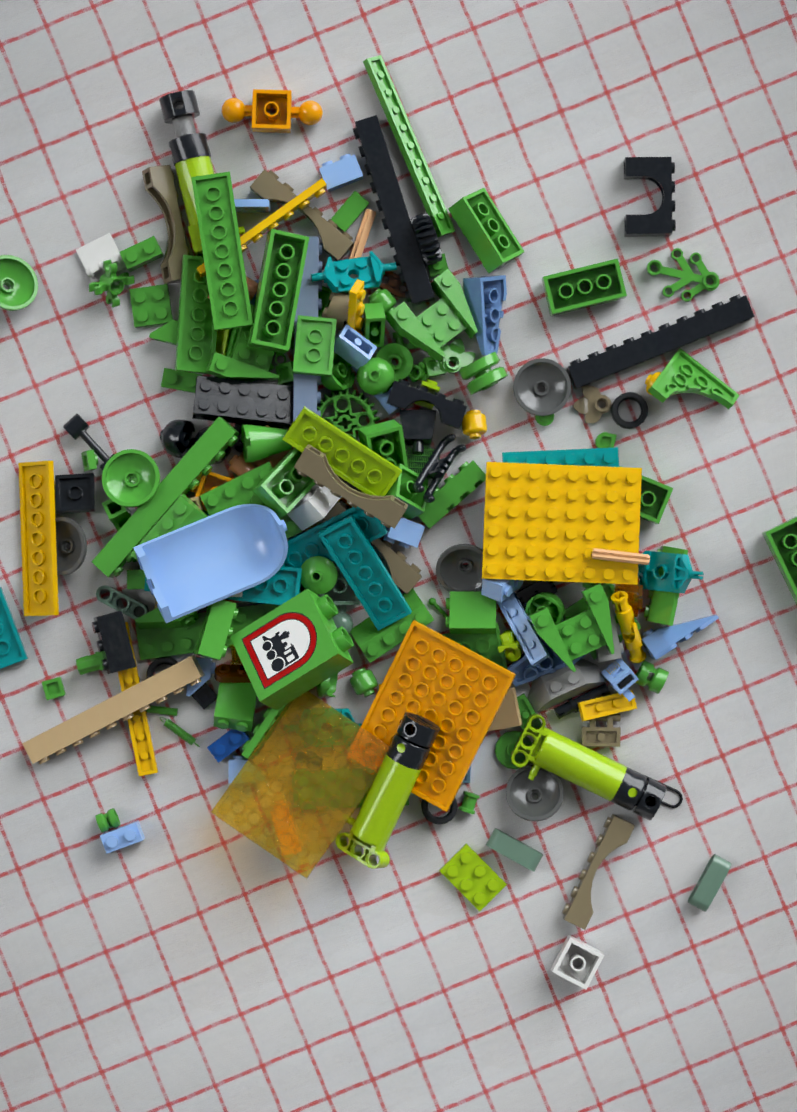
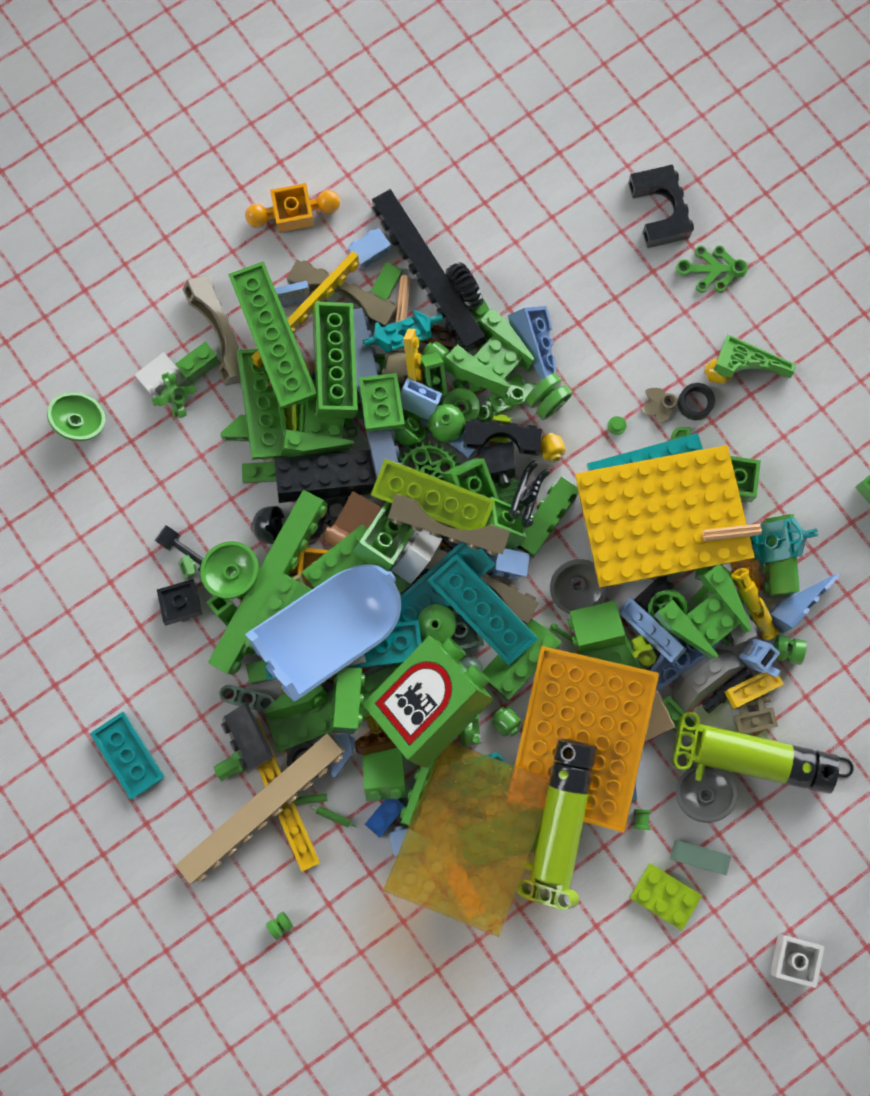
camera: 10 degrees left, 10 degrees down
yellow plate [18,461,59,616] -> none
bright green plate [42,677,66,700] -> none
dark grey dish [55,517,87,575] -> none
light blue brick [100,820,145,854] -> none
bright green plate [129,284,173,328] -> none
piece [159,90,246,257] -> none
black tile [192,683,217,710] -> none
bright green cone [241,424,292,463] -> none
bright green plate [275,362,294,385] -> none
bright green plate [363,55,455,238] -> none
black tyre [421,798,458,825] -> none
bright green slope [448,188,524,273] -> none
light blue brick [481,579,523,602] -> none
bright green tile [495,731,532,769] -> none
dark grey dish [513,358,571,416] -> none
bright green brick [541,258,627,316] -> none
dark tan arch [562,814,635,930] -> none
black brick [567,294,755,389] -> none

